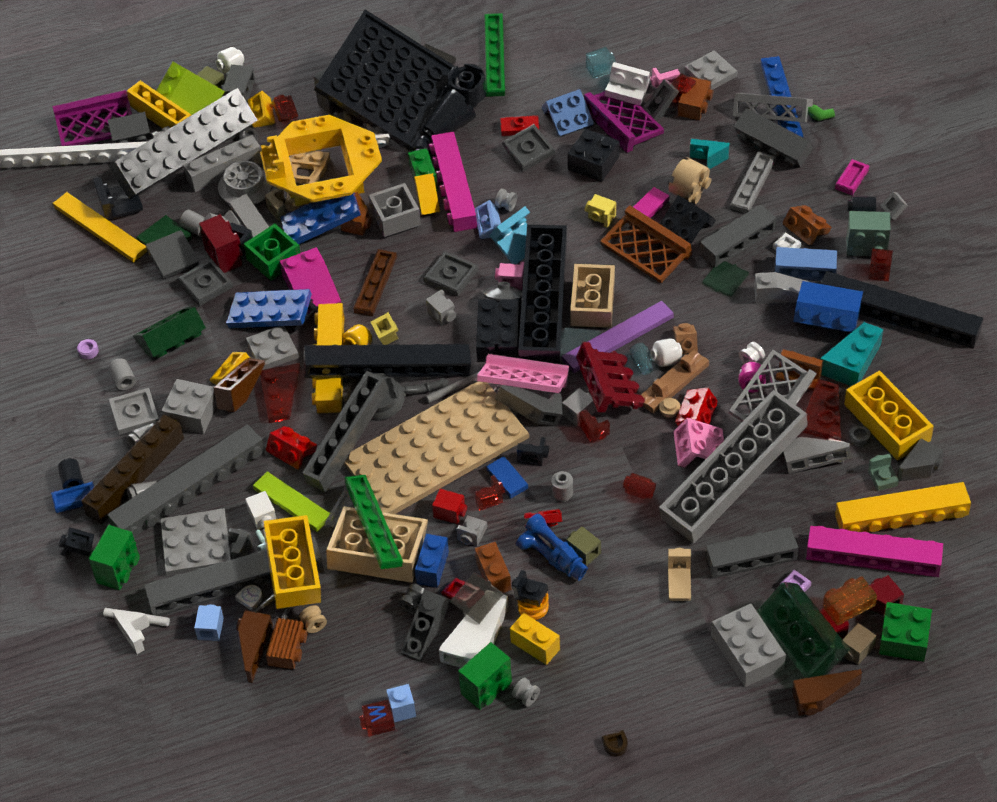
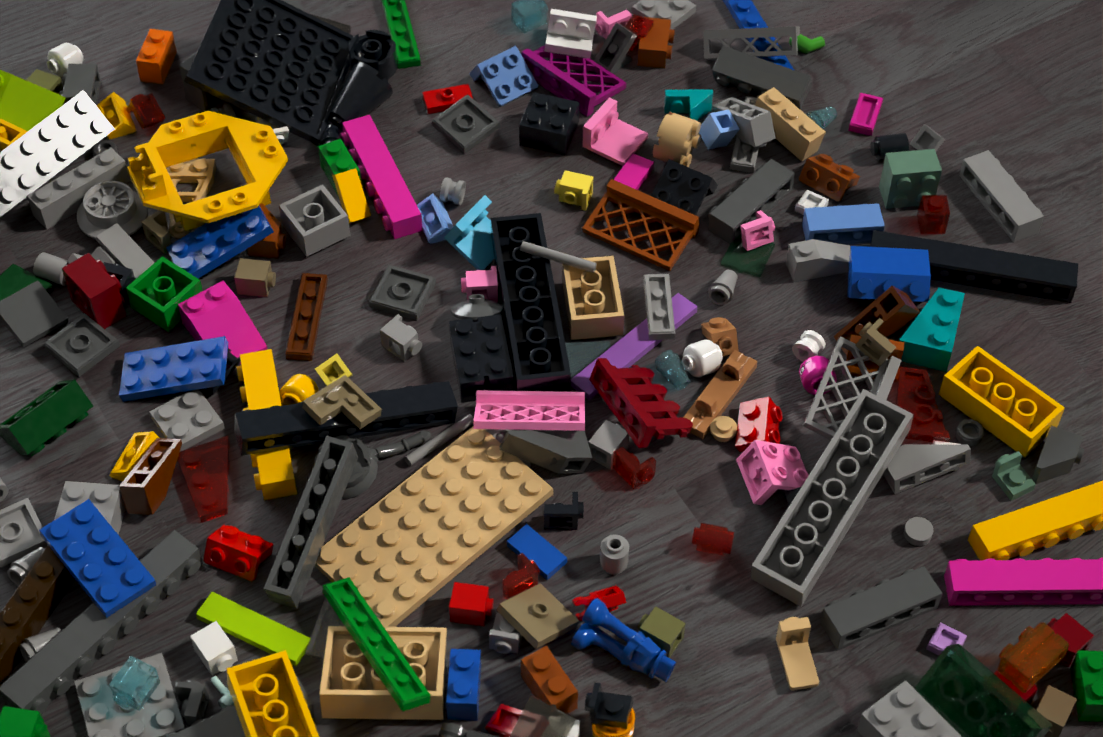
camera: 15 degrees left, 0 degrees up
none -> blue plate [39,499,156,618]
none -> clear light blue brick [109,656,160,711]
none -> orange brick [136,29,177,84]
none -> dark tan brick [234,258,276,297]
none -> dark tan plate [302,375,382,429]
none -> dark tan plate [497,583,579,649]
none -> light grey bar [520,241,597,273]
none -> bright pink bracket [582,98,648,166]
none -> light grey tile [643,274,675,340]
none -> light blue brick [699,110,739,150]
none -> light grey cone [708,270,738,305]
none -> light grey slope [712,97,776,148]
none -> bright pink bracket [741,210,775,251]
none -> tan brick [755,87,826,161]
none -> clear light blue cone [806,106,837,130]
none -> reddish brown slope [834,285,920,355]
none -> dark tan bracket [855,318,896,367]
none -> light grey tile [904,517,934,546]
none -> light grey brick [959,150,1044,243]

